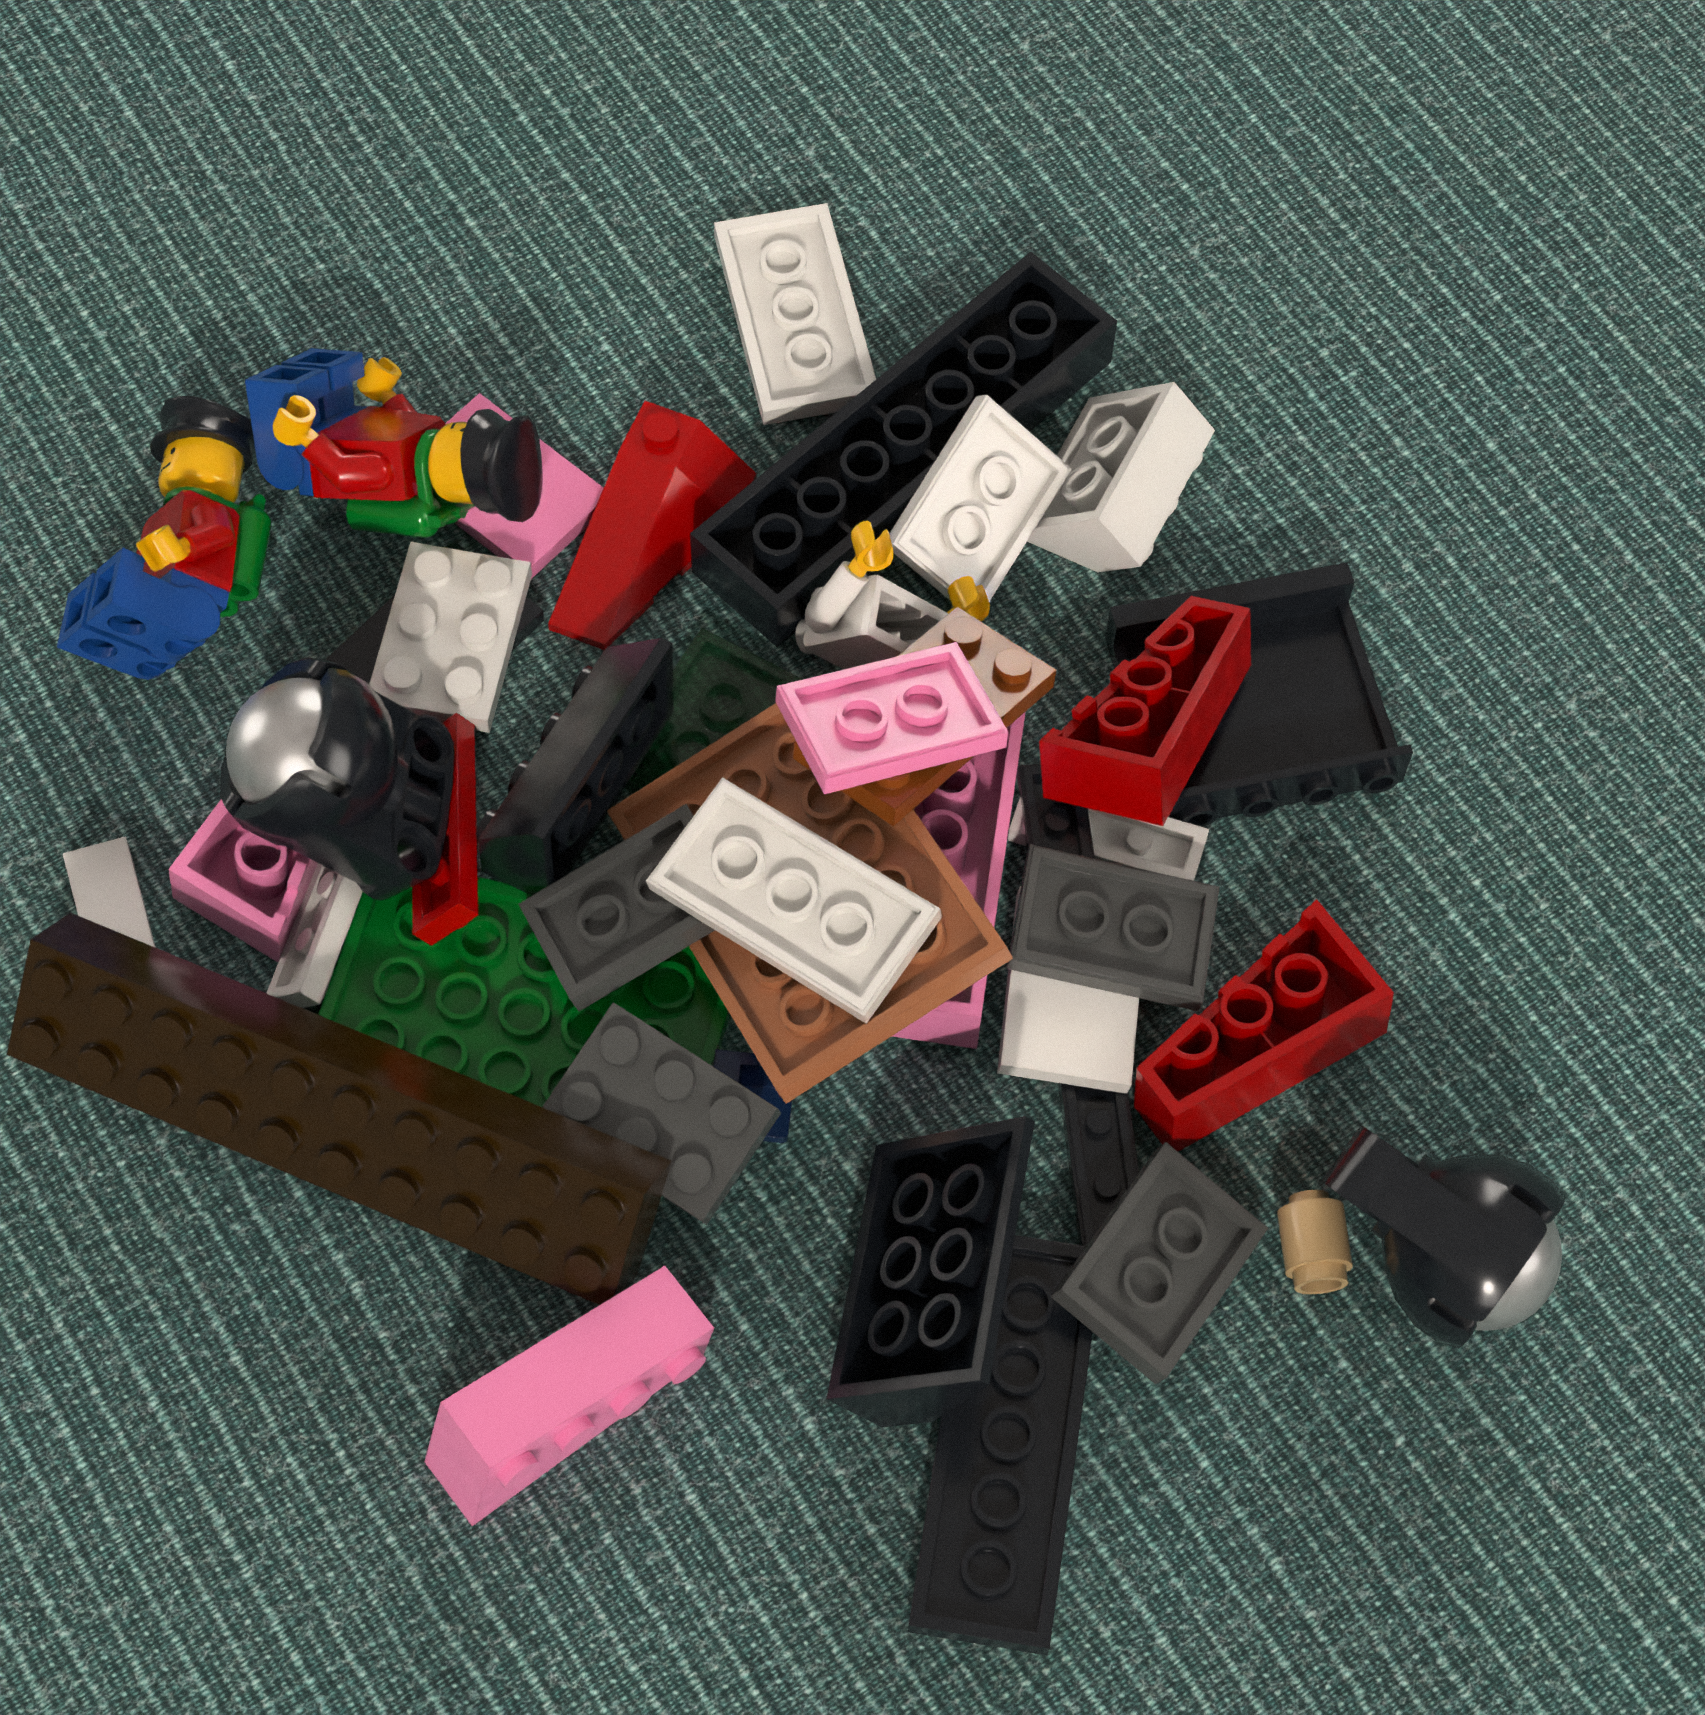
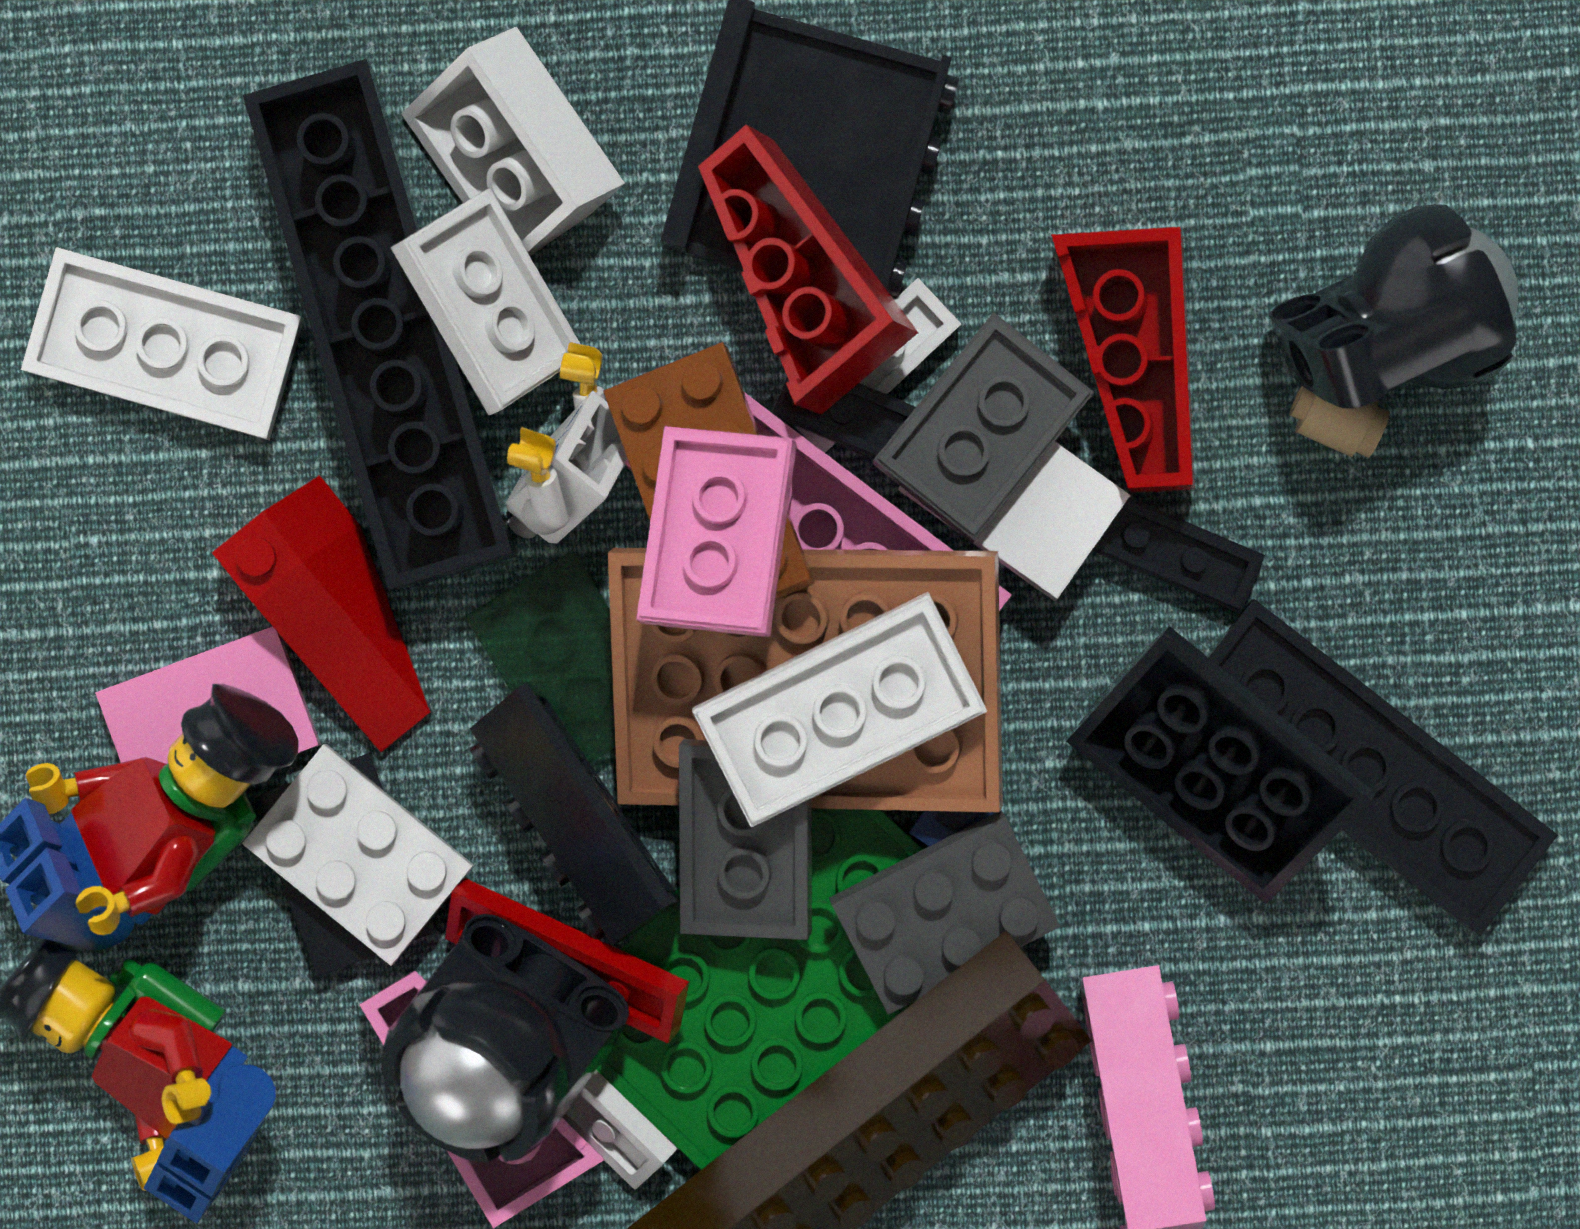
camera: 55 degrees left, 25 degrees up
dark grey plate [1050,1142,1268,1384] -> none

